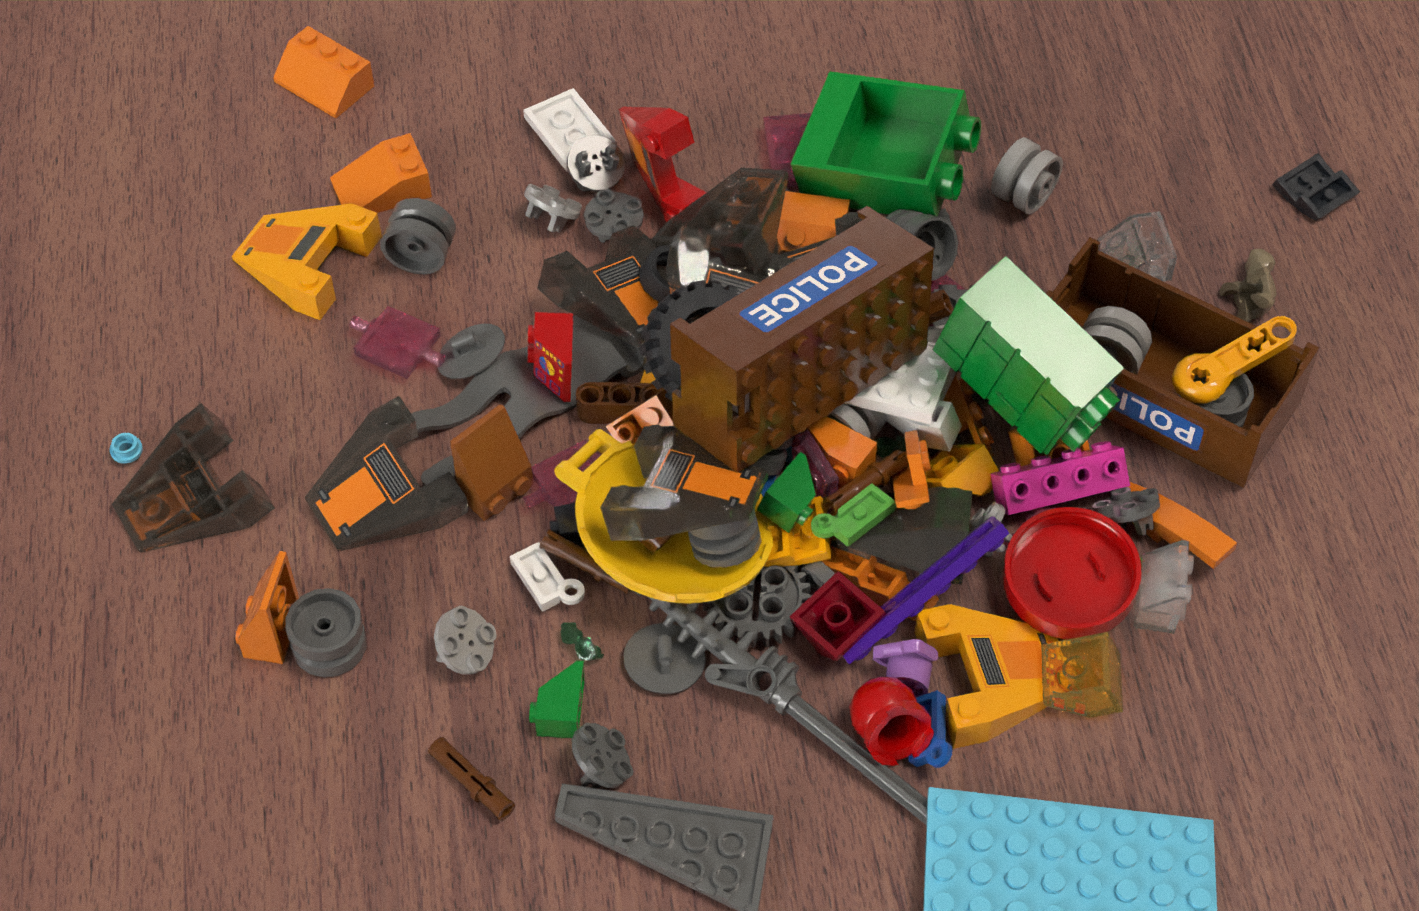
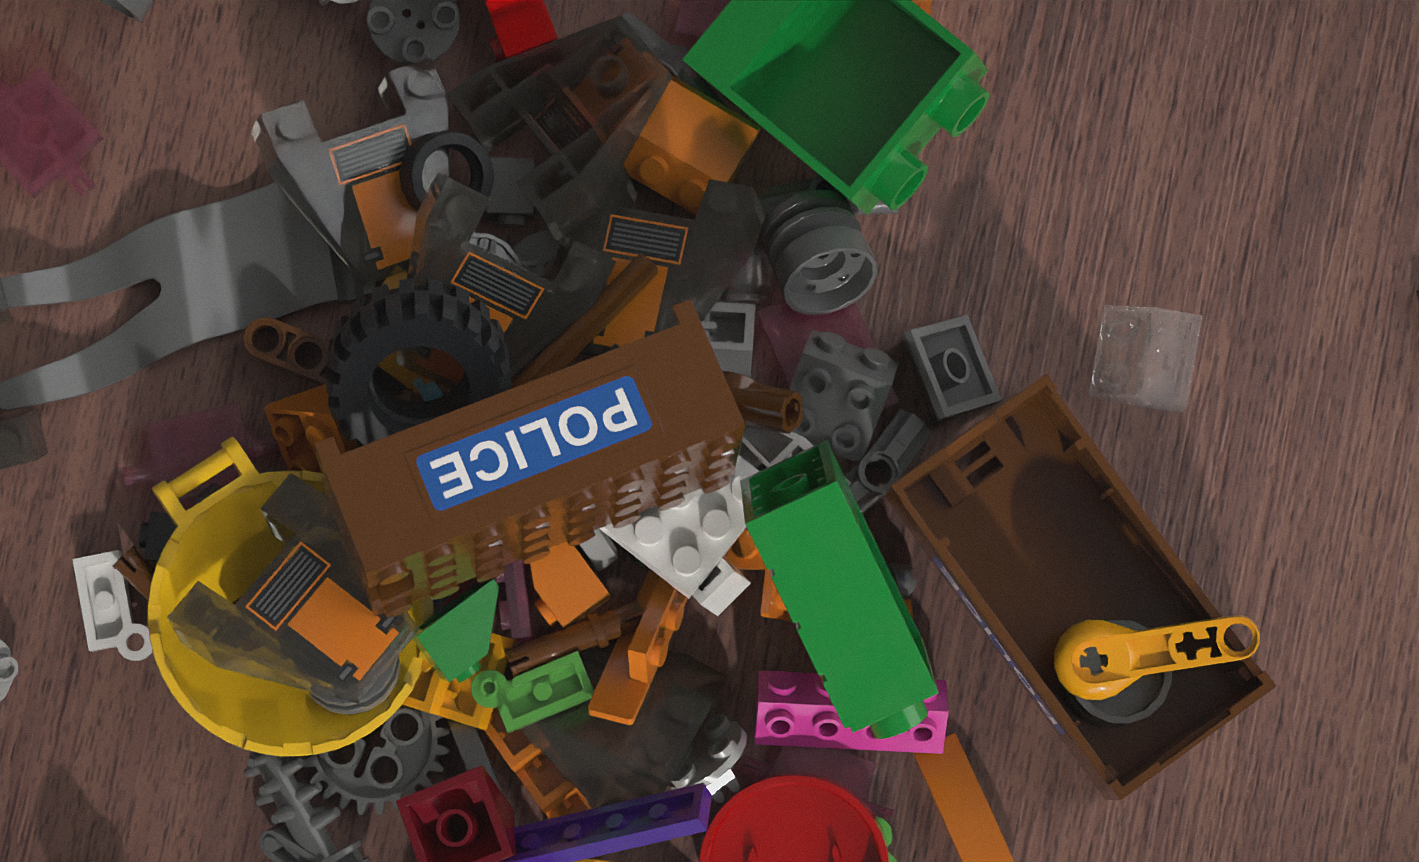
camera: 20 degrees right, 30 degrees up
dark grey shield [437,324,505,379] -> none
dark orange slope [450,404,534,521] -> none
red slope [528,312,573,402] -> none
green slope [529,660,585,738] -> none
clear green piece [560,622,604,661] -> none
dark grey shield [623,623,705,694] -> none
light orange slope [926,444,999,497] -> none
light grey wheel [991,137,1063,215] -> none
light grey wheel [1083,306,1152,375] -> none
dark grey plate [1093,487,1160,535] -> none
dark tan animal [1219,249,1277,323] -> none

